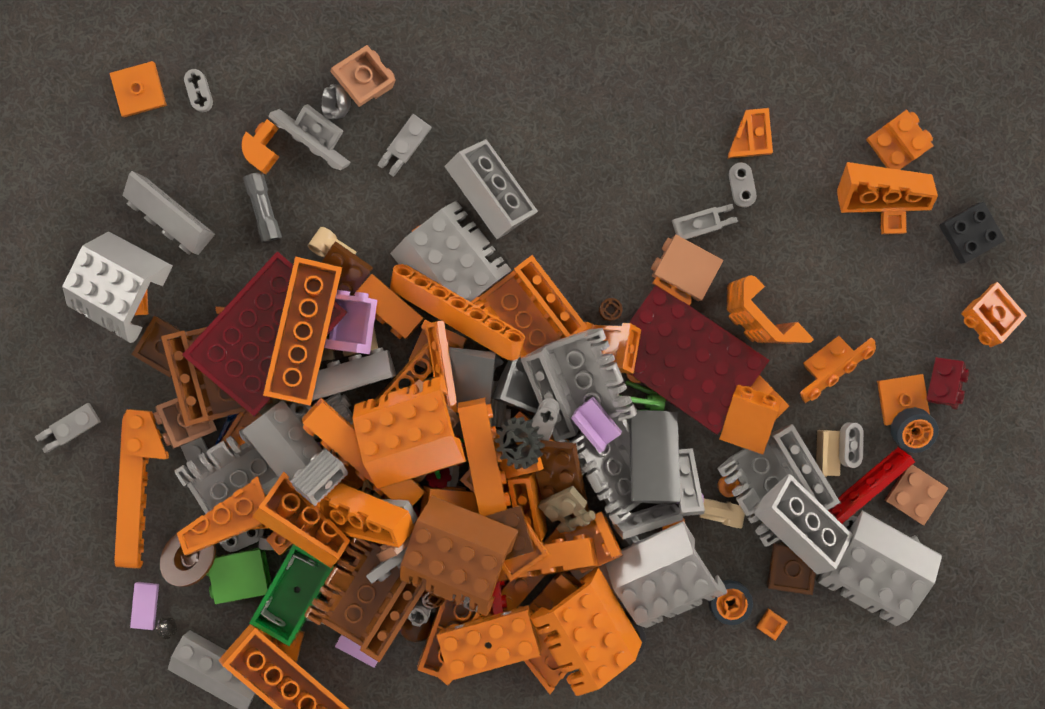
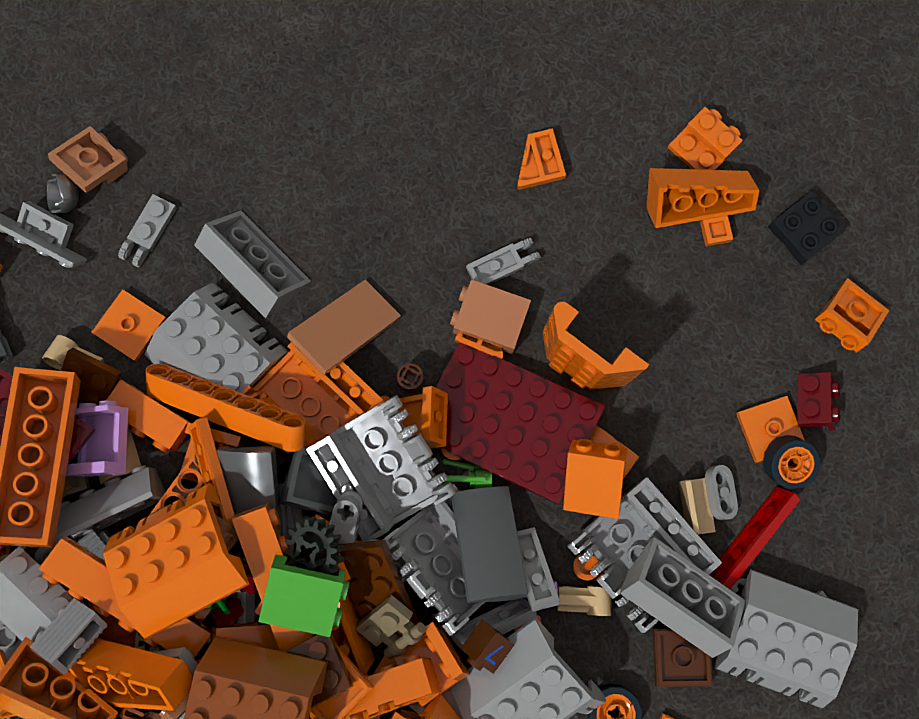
camera: 15 degrees left, 10 degrees down
lavender panel [571,397,622,453] -> none
light grey plate [729,162,757,208] -> none
orange bracket [800,336,876,403] -> none
nougat plate [885,465,948,525] -> none
none -> orange plate [92,289,167,362]
none -> bright green panel [259,554,349,637]
none -> nougat tile [287,280,401,375]
none -> reddish brown brick [461,619,514,674]

